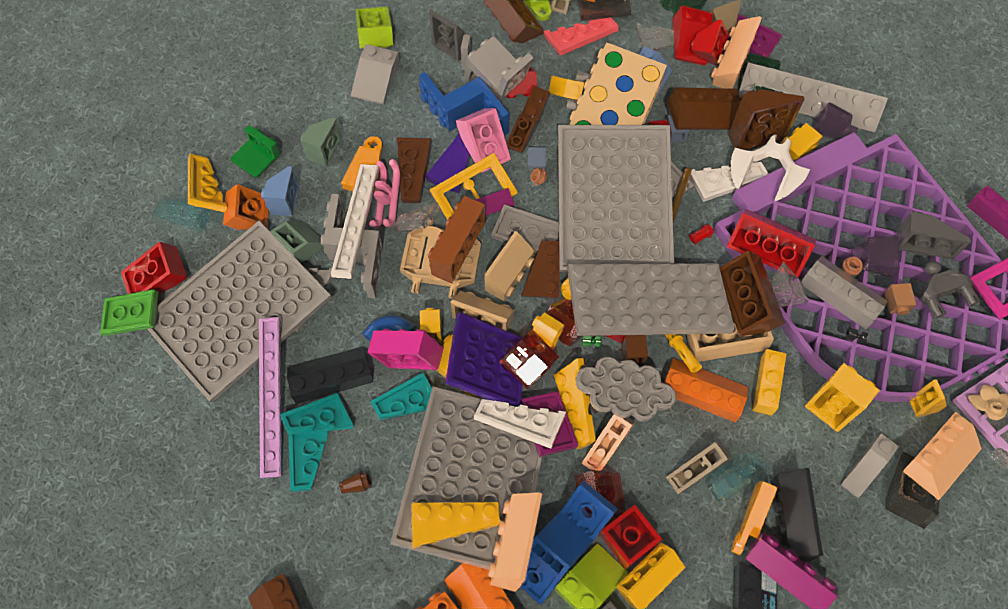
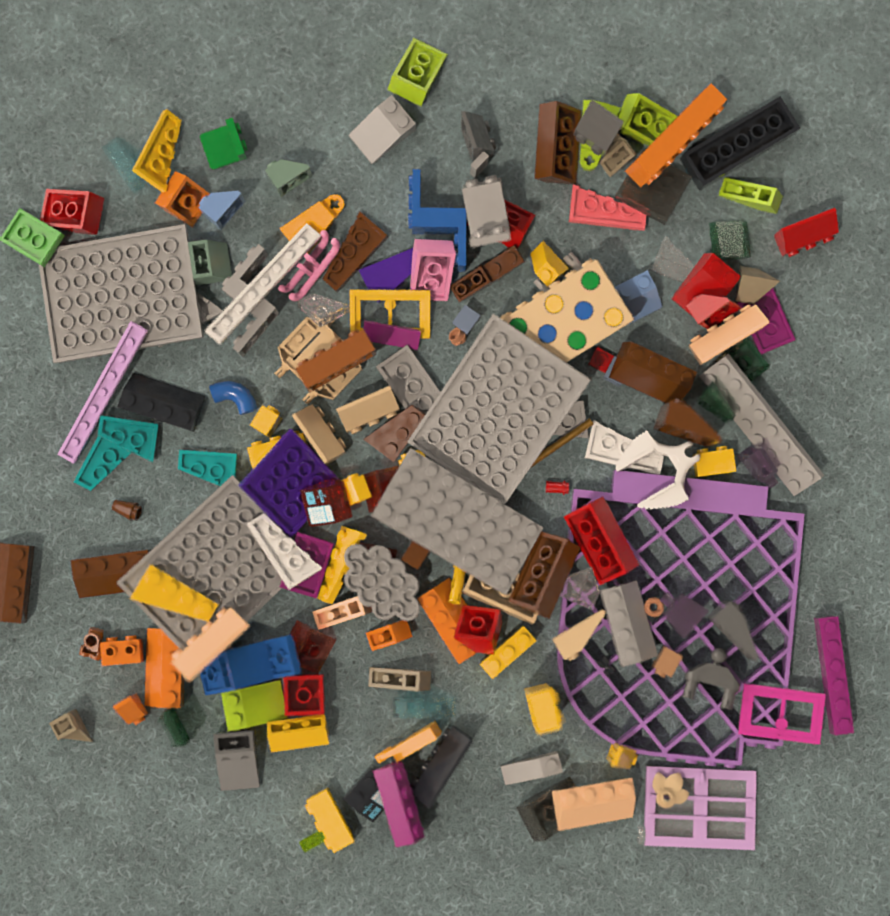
camera: 30 degrees right, 20 degrees up
dark pink brick [367,329,444,370] -> none
none -> reddish brown slope [71,550,151,598]
none -> orange slope [366,620,413,651]
none -> red slope [454,605,503,655]
none -> tan slope [552,609,605,661]

